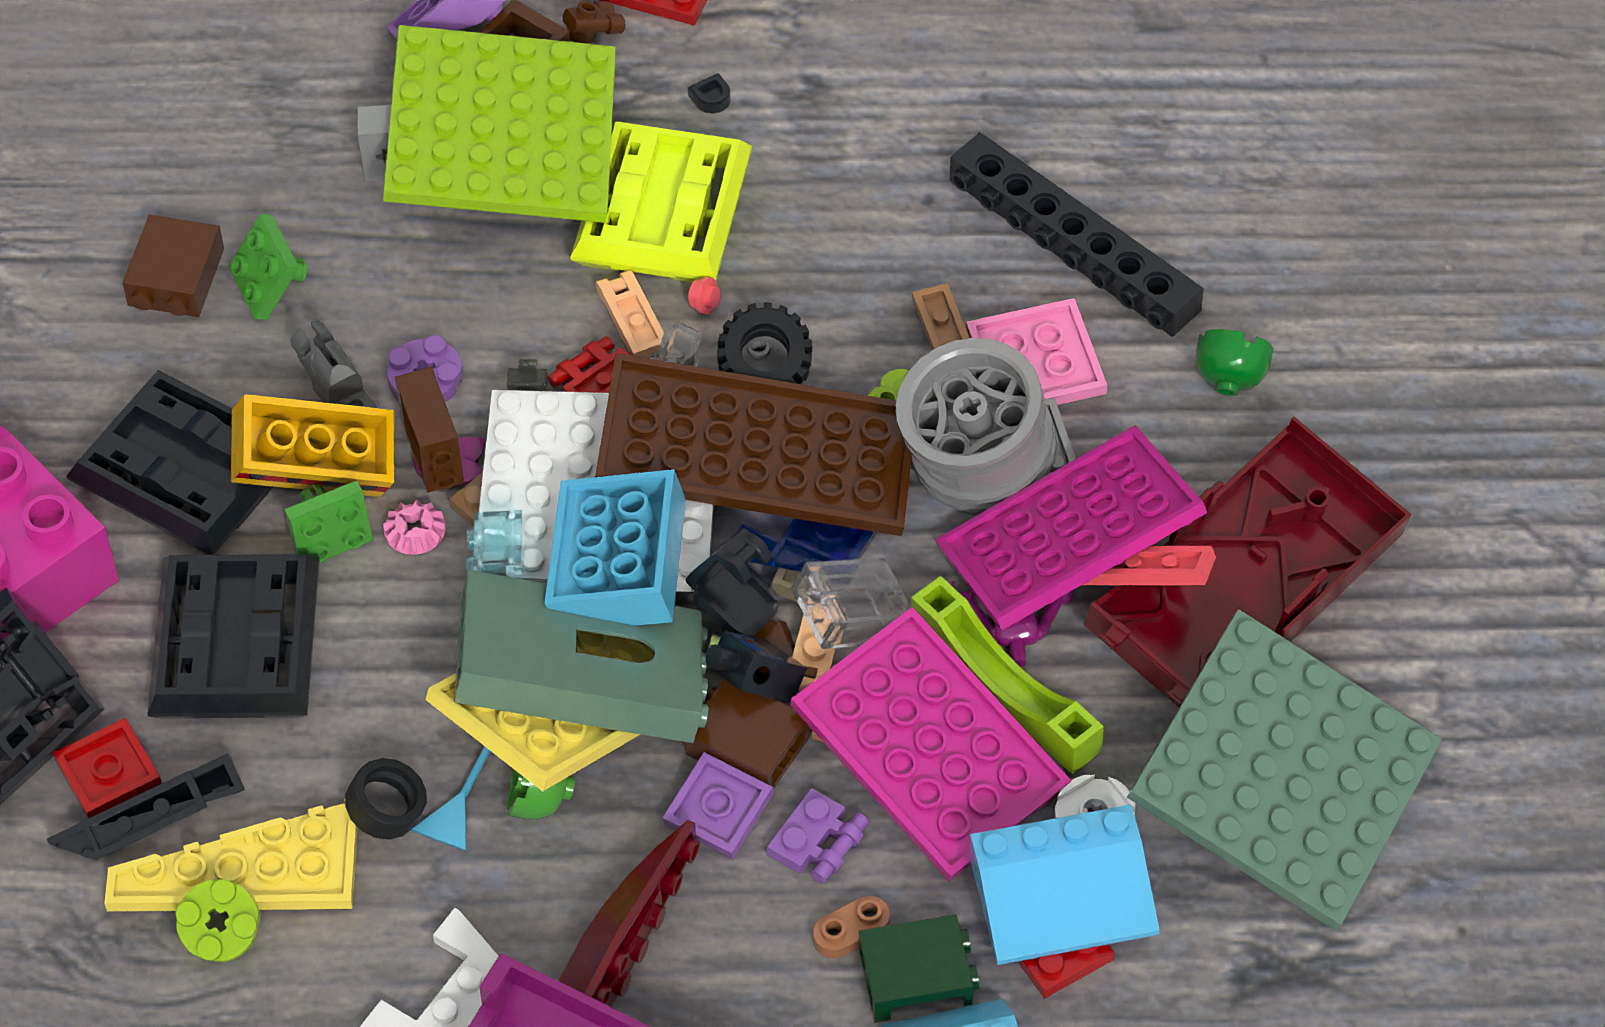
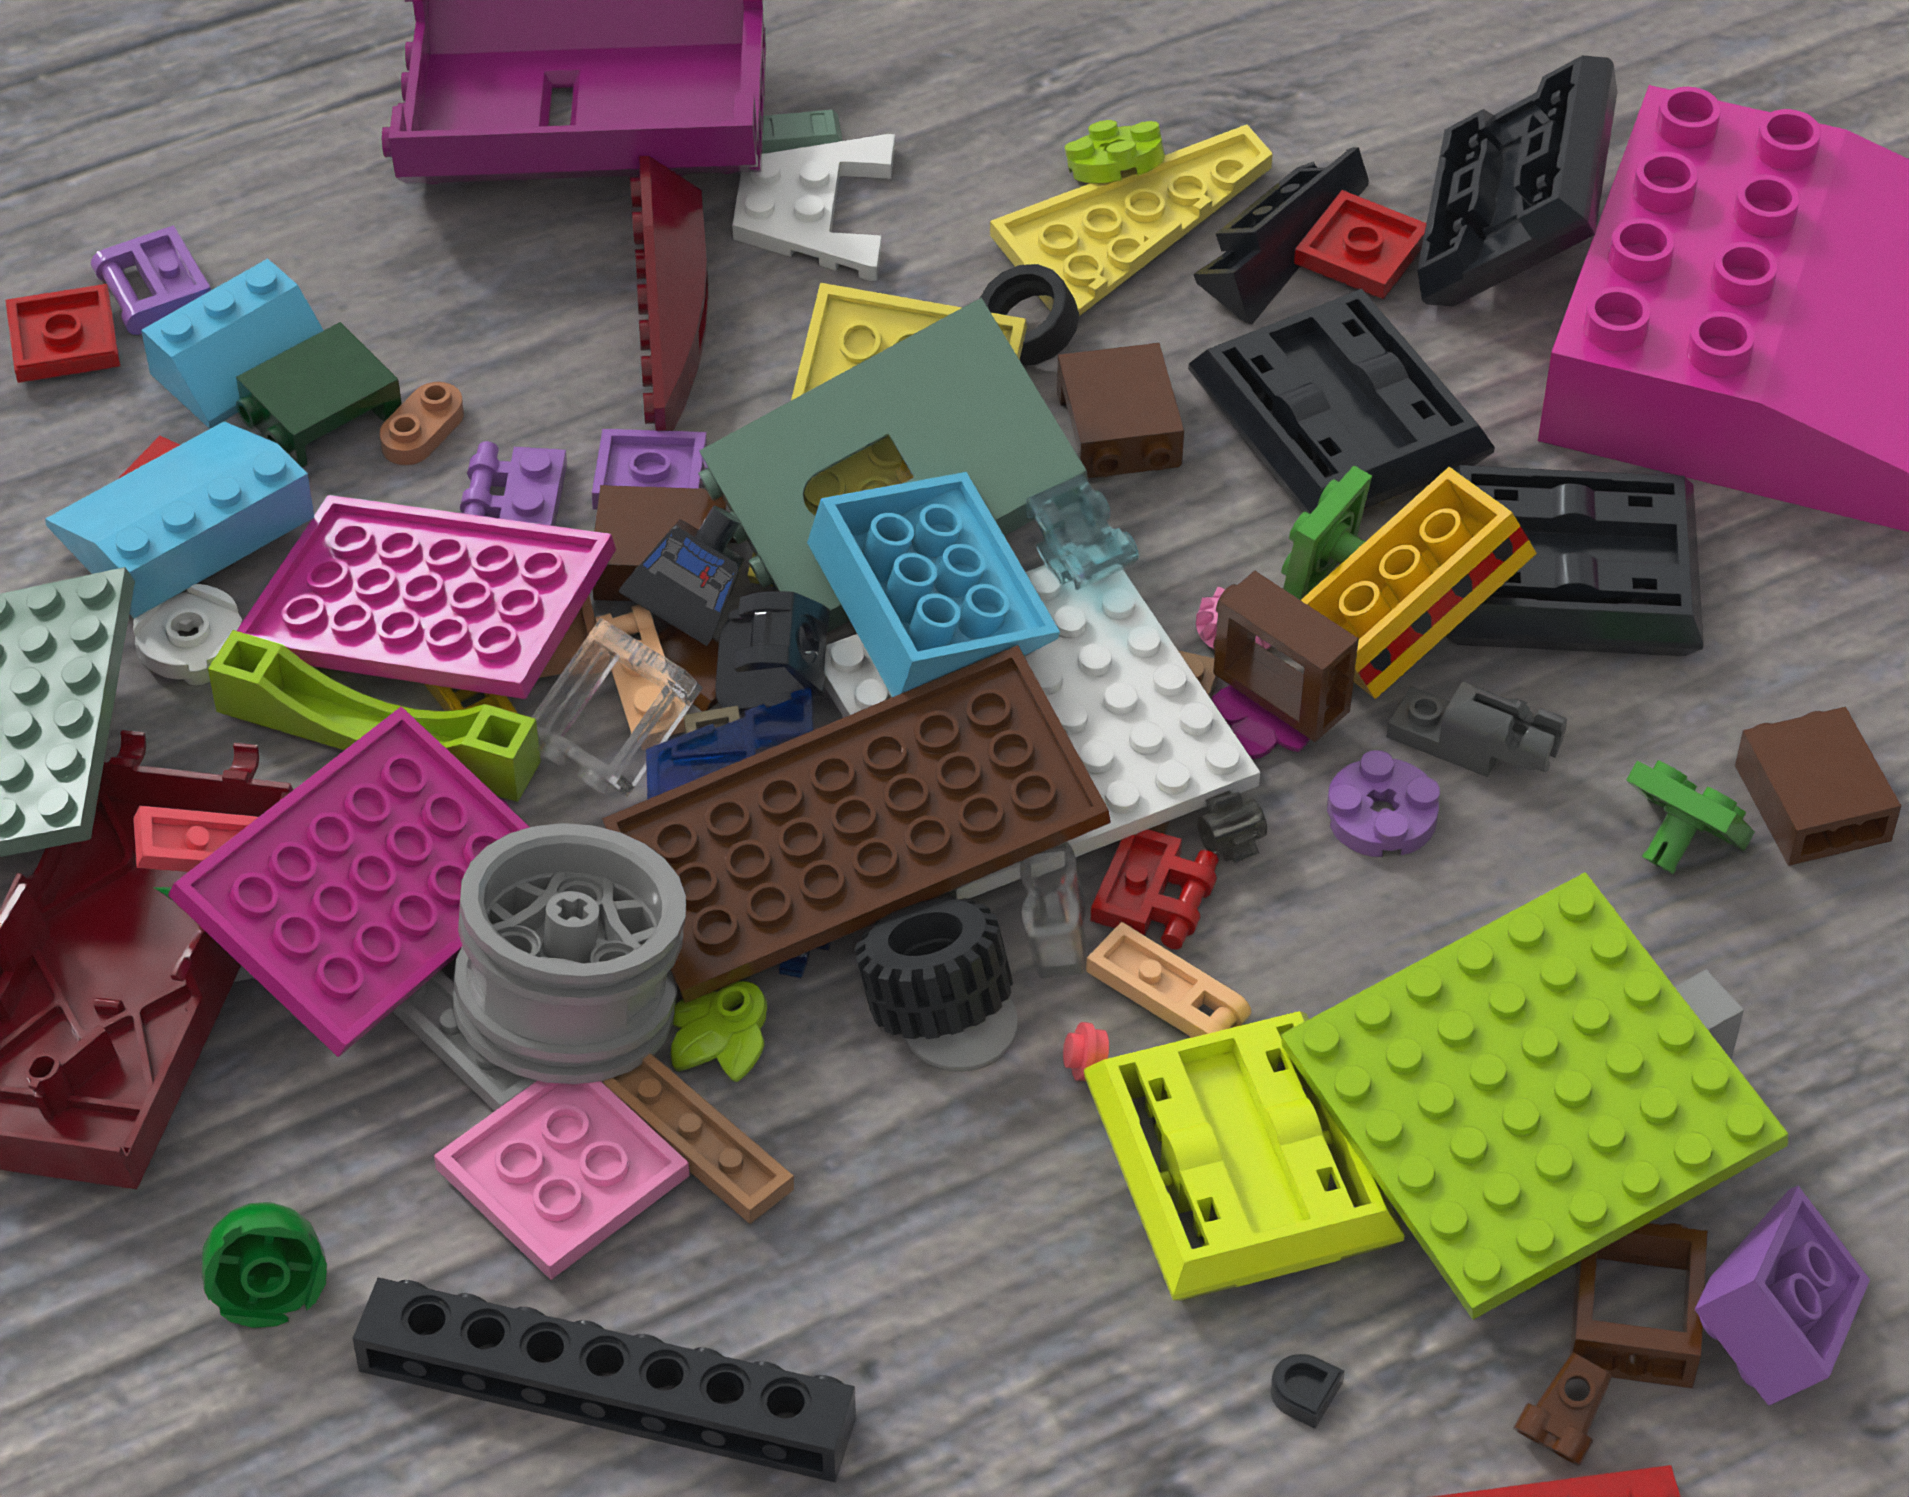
camera: 150 degrees right, 5 degrees down
none -> reddish brown panel [1057,343,1184,478]

